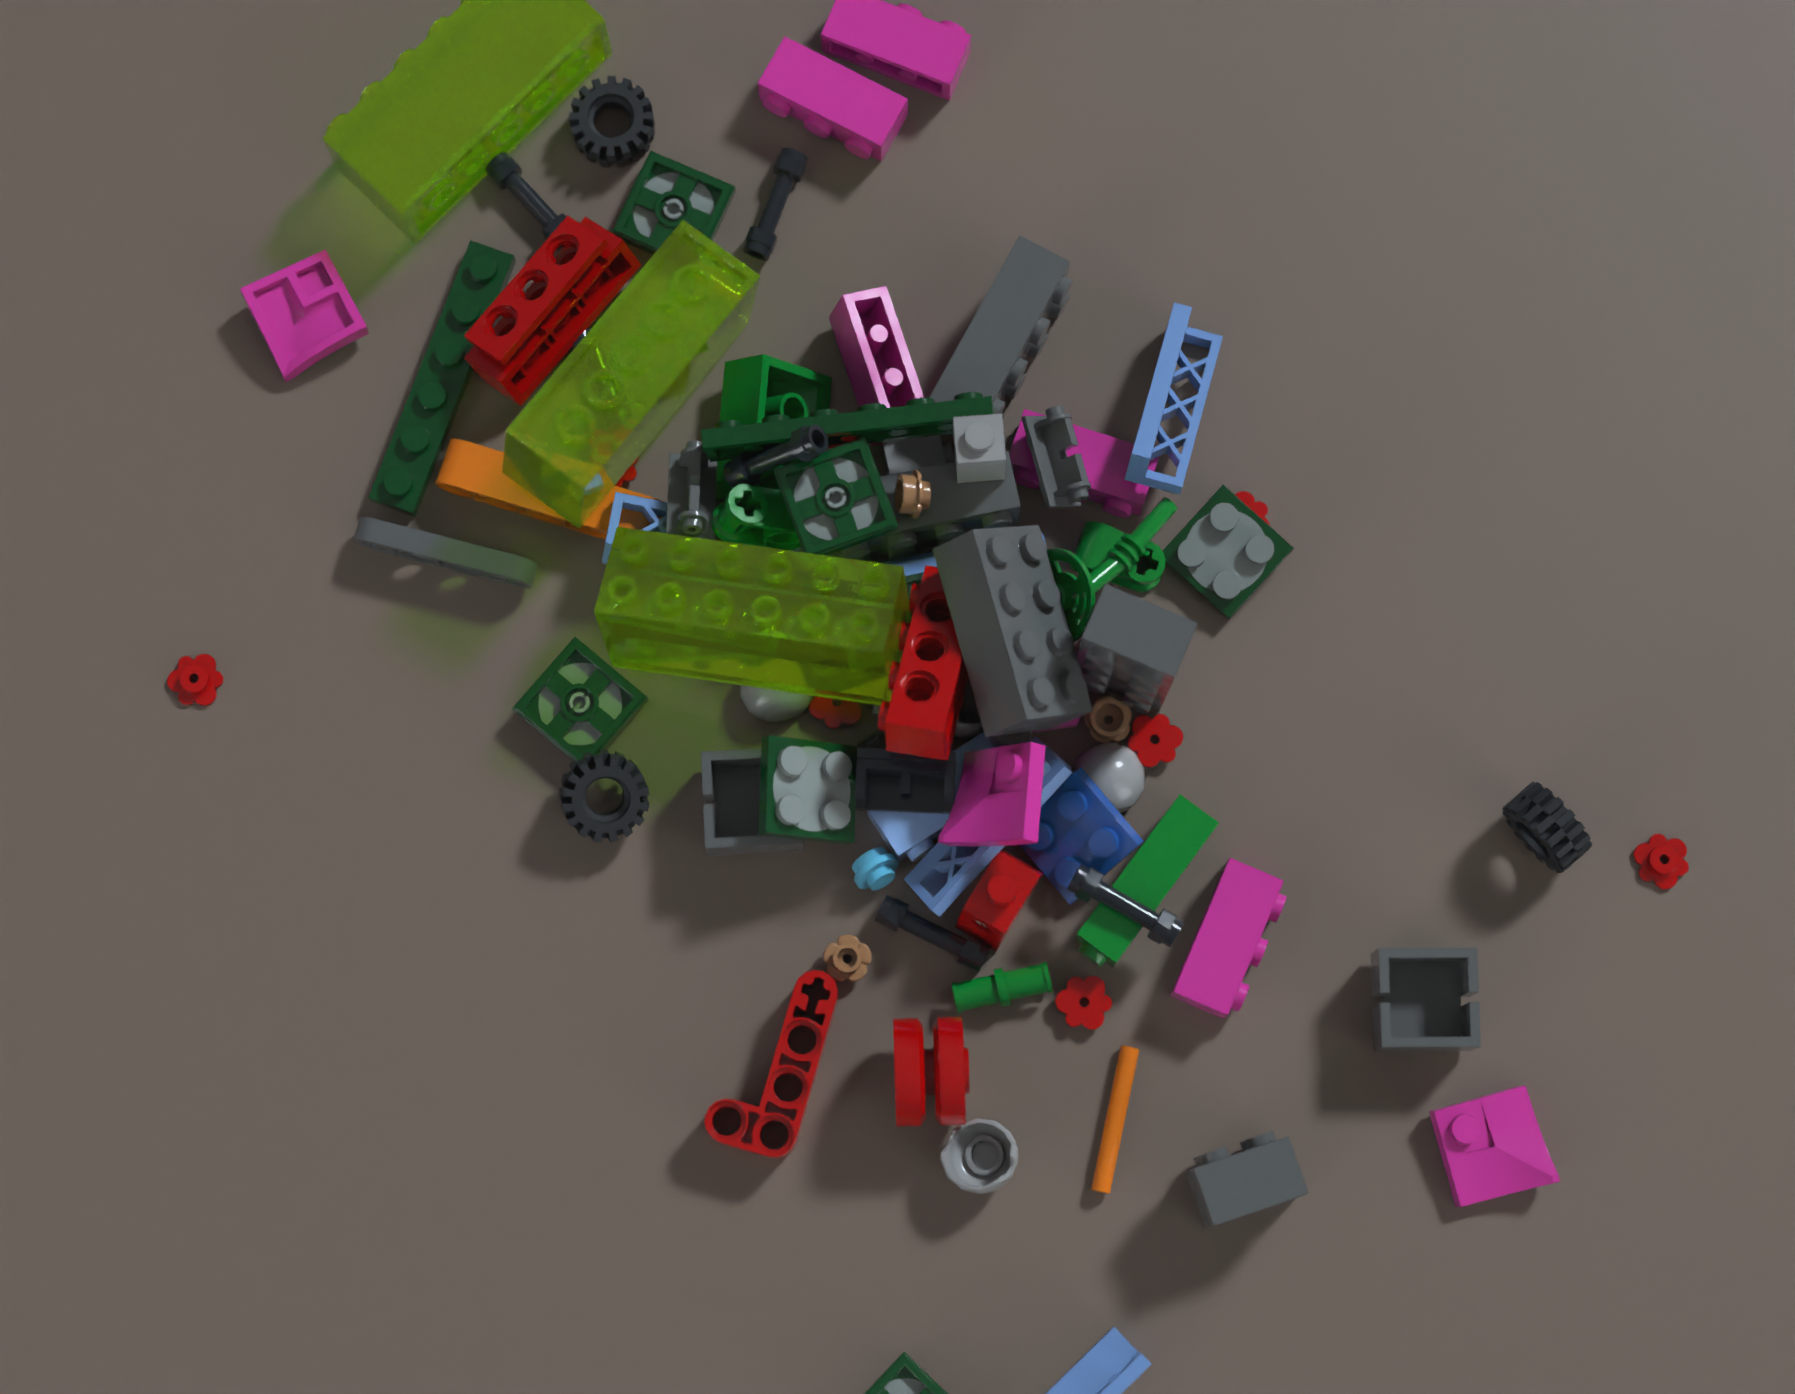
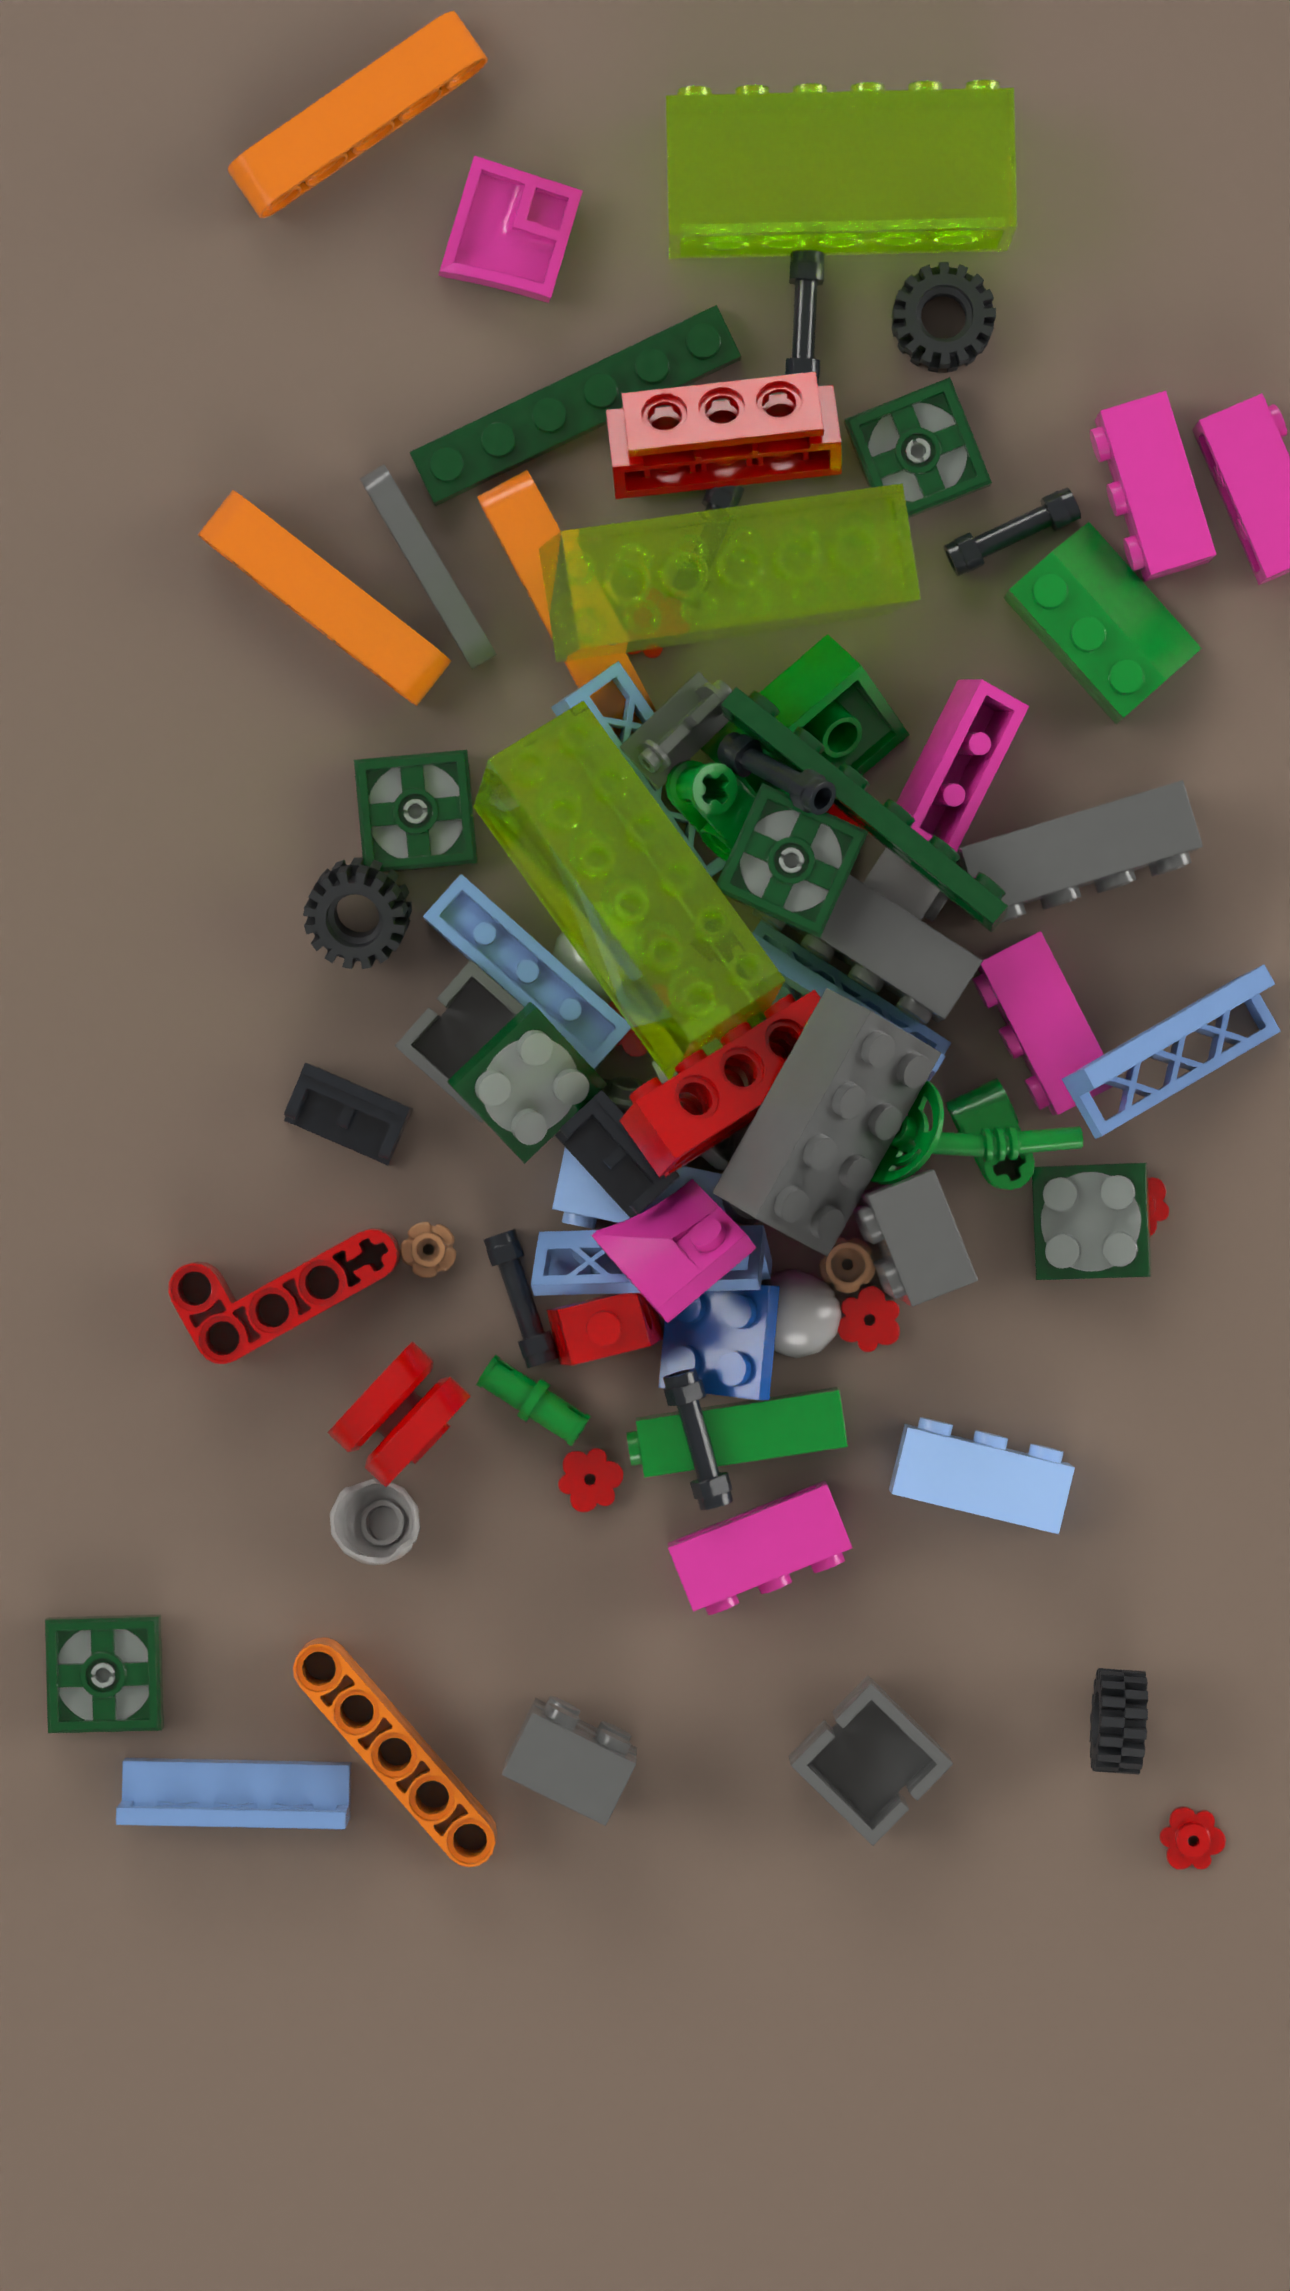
camera: 45 degrees right, 10 degrees up
red plant [167,654,224,706] -> none
medium azure plate [852,847,899,891] -> none
medium nougat plate [894,470,931,518] -> none
light grey brick [953,413,1006,483] -> none
dark grey hinge [1021,405,1091,508] -> none
orange bar [1091,1045,1140,1194] -> none
dark pink plate [1429,1085,1560,1207] -> none
none -> orange beam [198,490,452,706]
none -> orange beam [227,11,488,218]
none -> black hinge [284,1063,413,1166]
none -> orange beam [293,1637,497,1867]
none -> medium blue fence [423,874,632,1070]
none -> light blue brick [889,1417,1075,1534]
none -> green slope [1004,522,1202,725]

